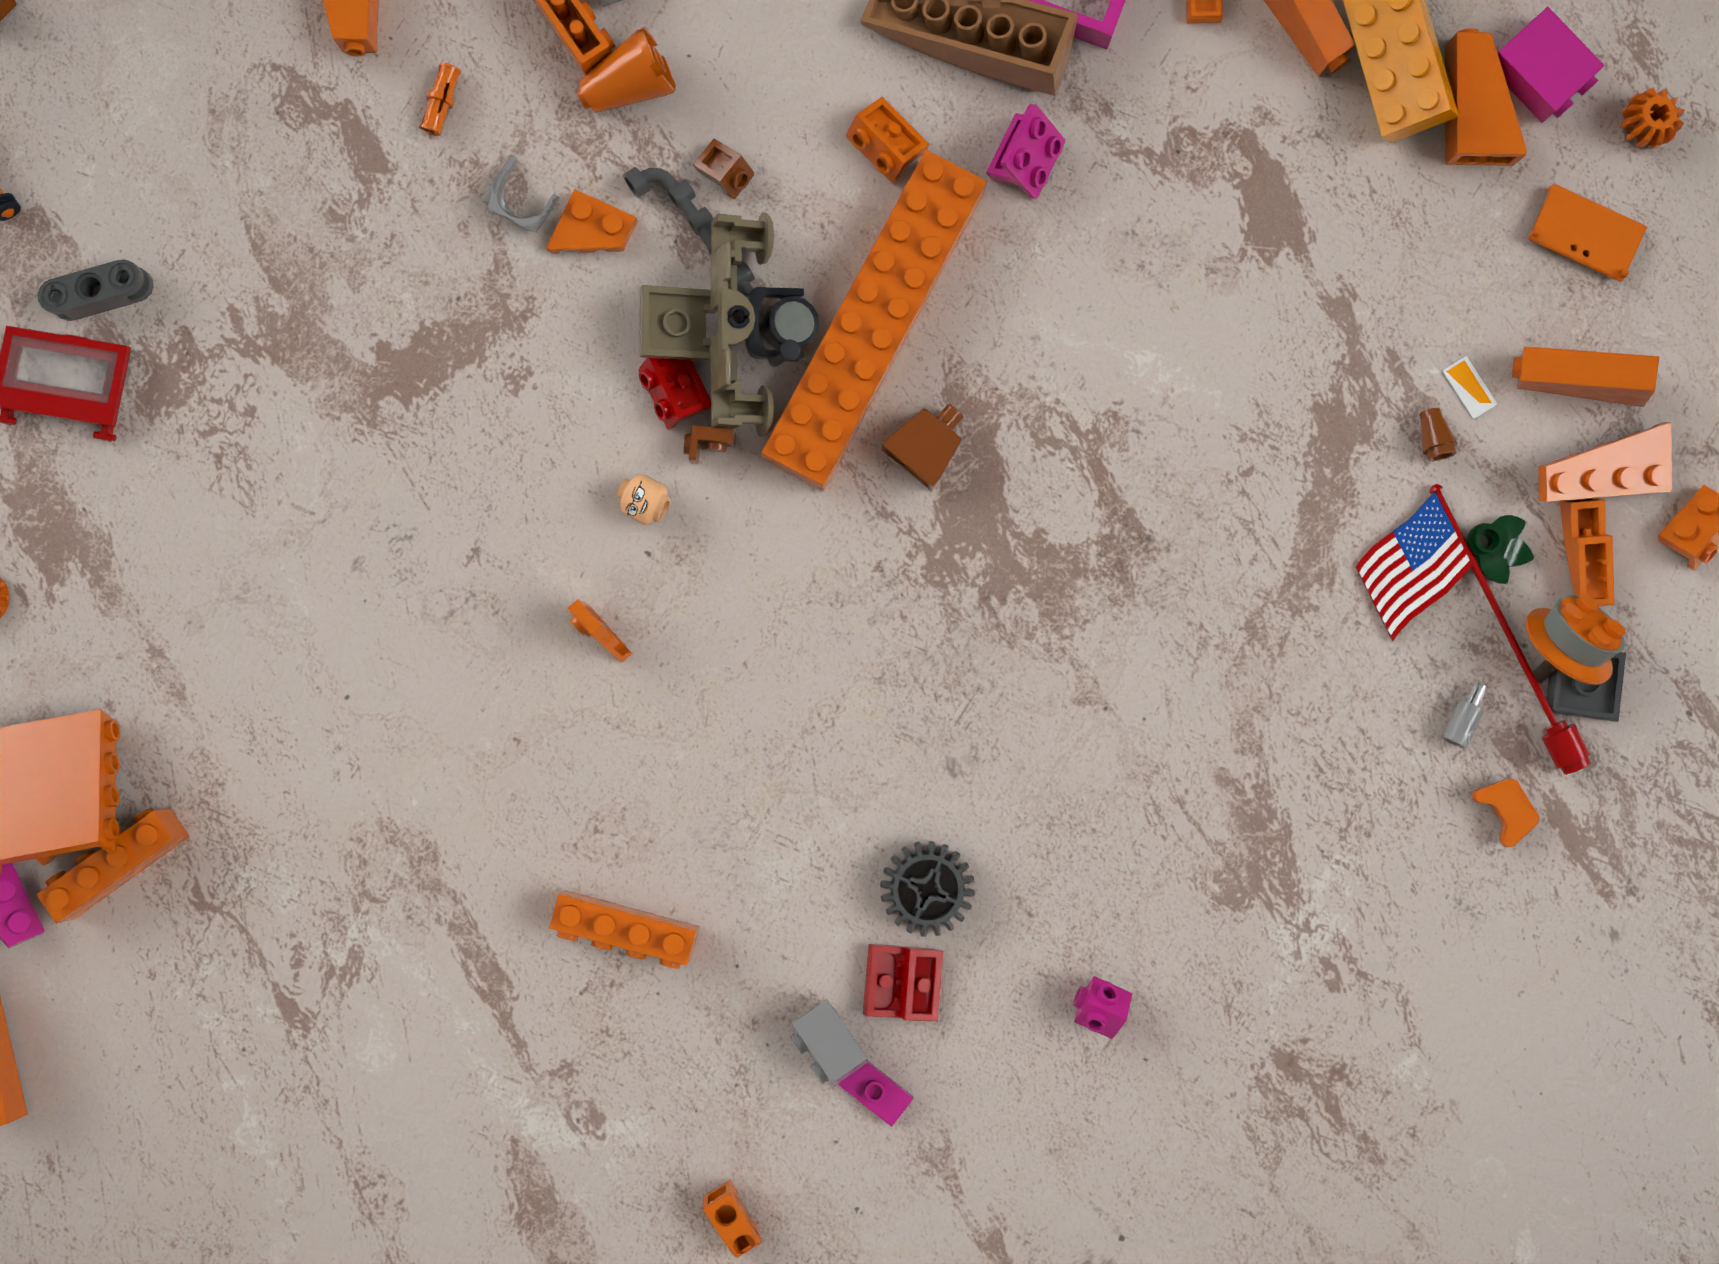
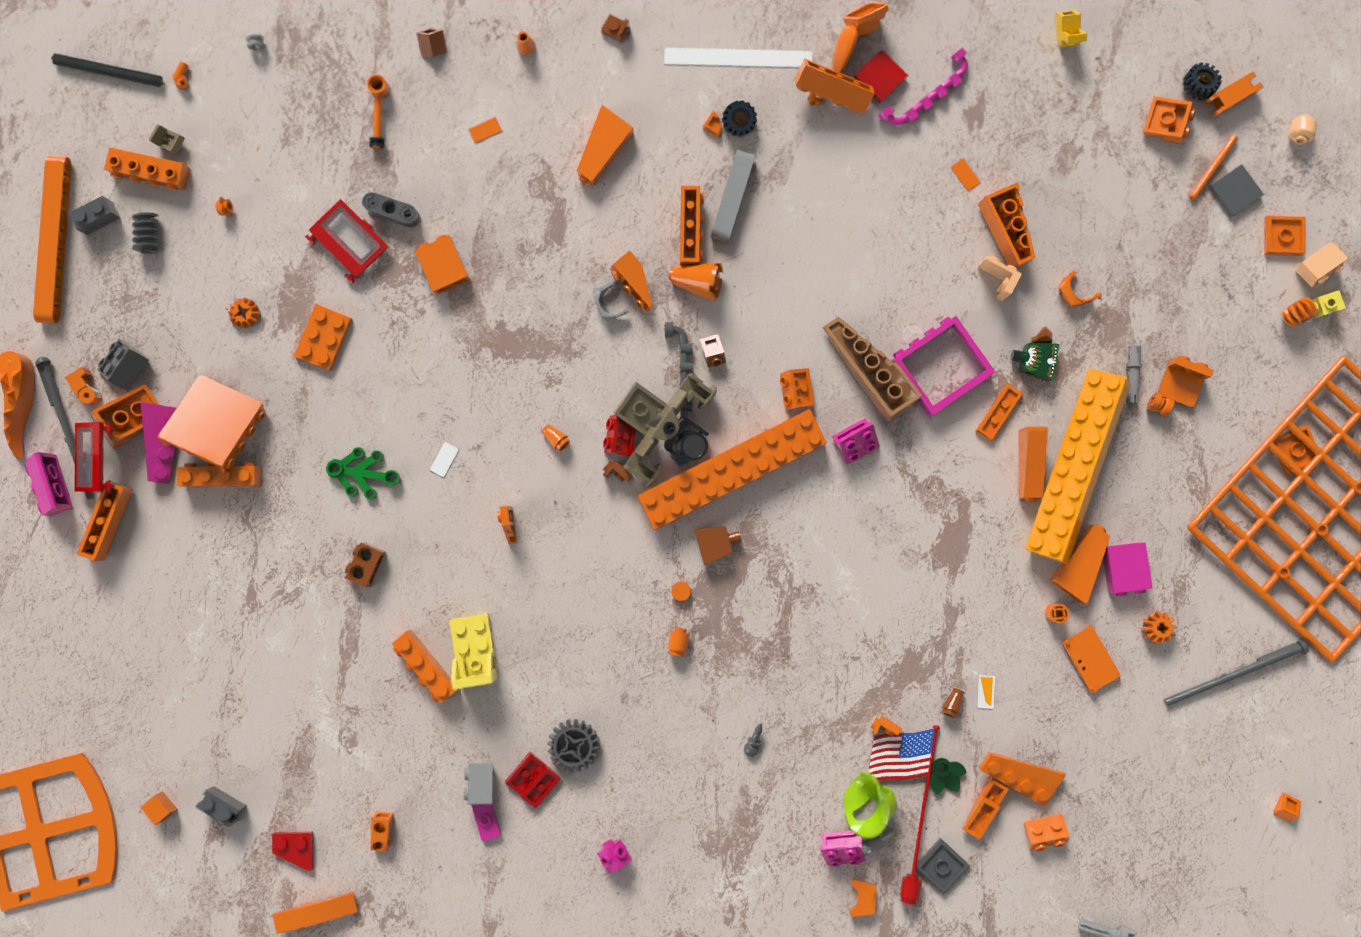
camera: 40 degrees right, 0 degrees up
orange pin [419,62,461,136] -> none
orange wing [546,189,638,254] -> none
light nougat head [617,474,671,525] -> none
orange slope [1512,346,1659,407] -> none
orange piece [1525,594,1626,685] -> none
none -> orange plate [294,304,352,371]
none -> green plant [326,447,400,500]
none -> dark orange brick [345,543,386,587]
none -> orange panel [414,235,471,295]
none -> white sticker [430,442,459,477]
none -> light yellow bracket [449,614,498,689]
none -> orange sticker [468,117,502,143]
none -> orange cone [542,424,570,452]
none -> orange slope [610,250,652,312]
none -> orange brick [668,627,690,657]
none -> orange tile [672,582,691,601]
none -> dark grey bar [744,723,762,757]
none -> dark pink bracket [820,831,866,867]
none -> lime piece [844,771,897,839]
none -> orange bracket [871,716,902,736]
none -> orange wheel [1045,603,1069,624]

